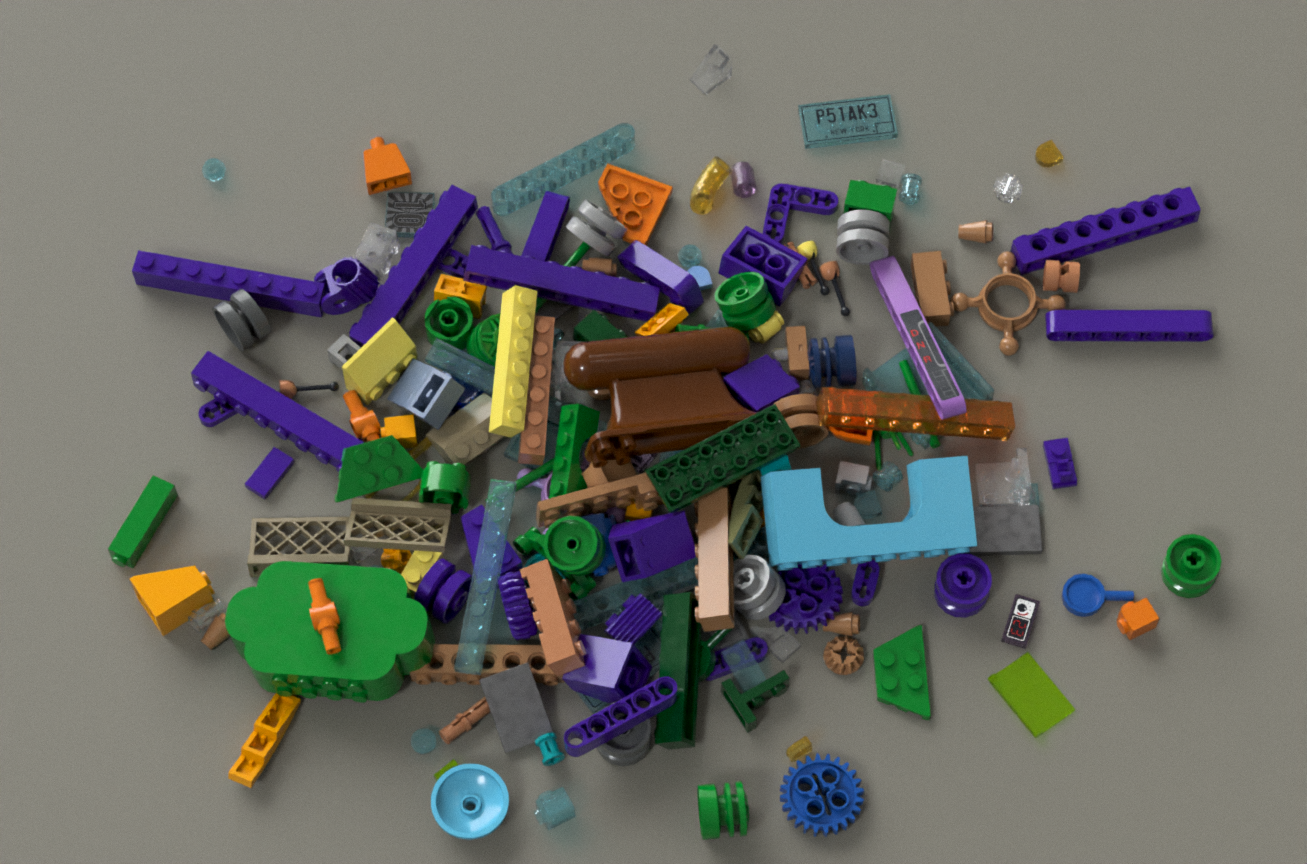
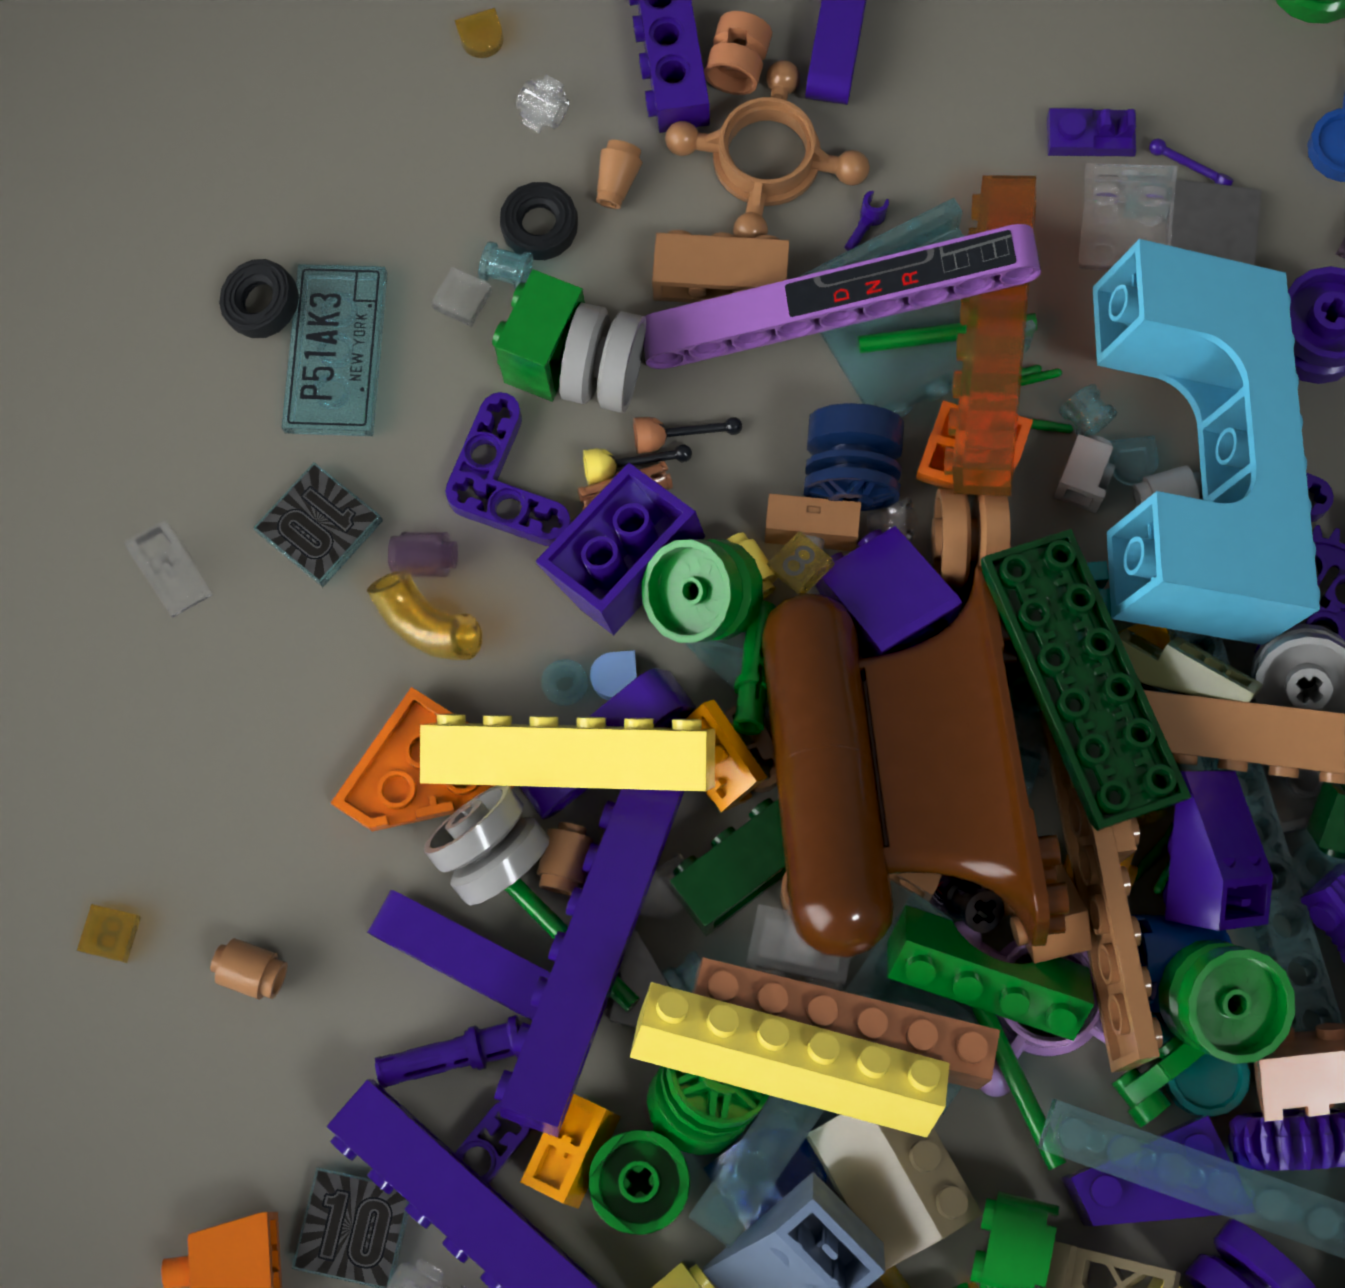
camera: 75 degrees left, 10 degrees up
clear light blue beam [491,123,635,216] -> none
none -> clear yellow tile [77,904,141,963]
none -> medium nougat brick [210,938,288,1000]
none -> black tyre [219,259,299,339]
none -> tile [253,462,383,588]
none -> light yellow brick [420,714,715,791]
none -> black tyre [500,182,578,260]
none -> clear yellow tile [767,531,835,595]
none -> dark purple hand [844,191,889,253]
none -> dark purple hinge [1149,138,1234,186]

